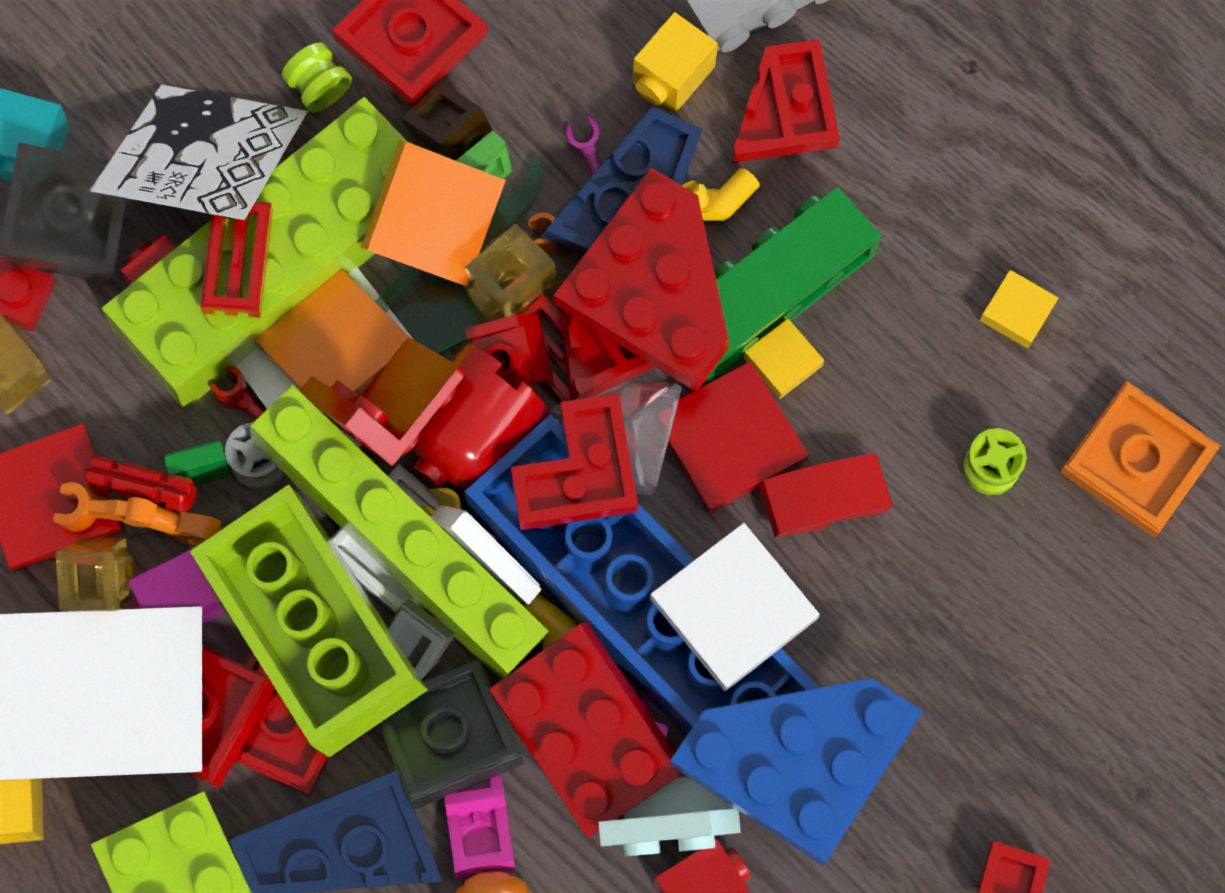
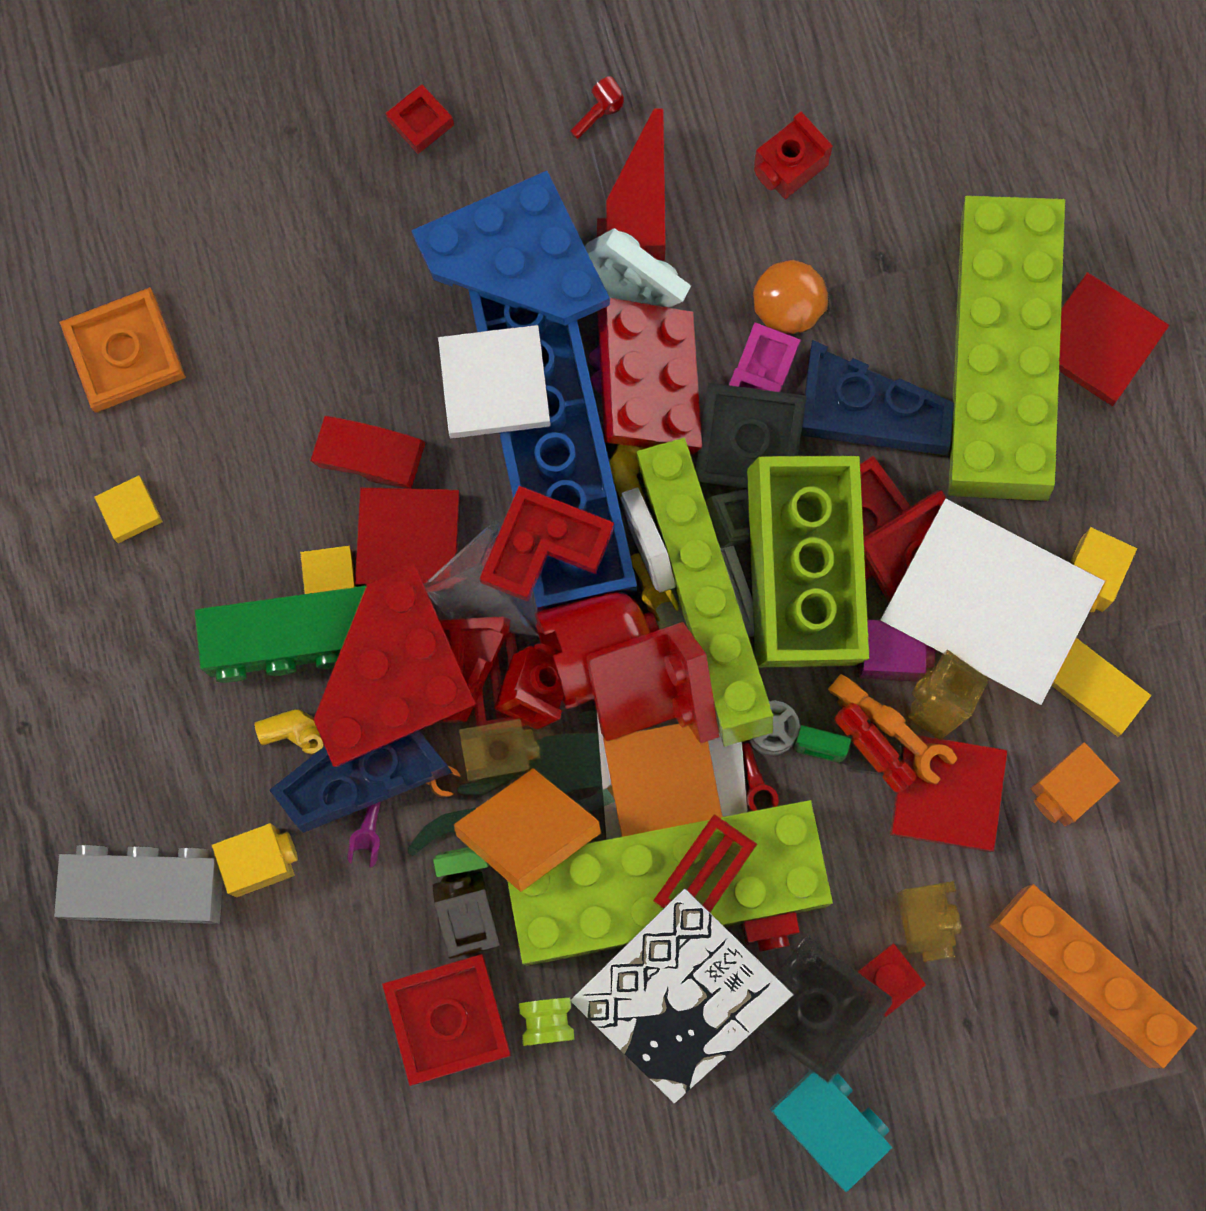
camera: 140 degrees left, 5 degrees up
red wing [732,39,840,163] -> none
lime wheel [962,428,1027,496] -> none

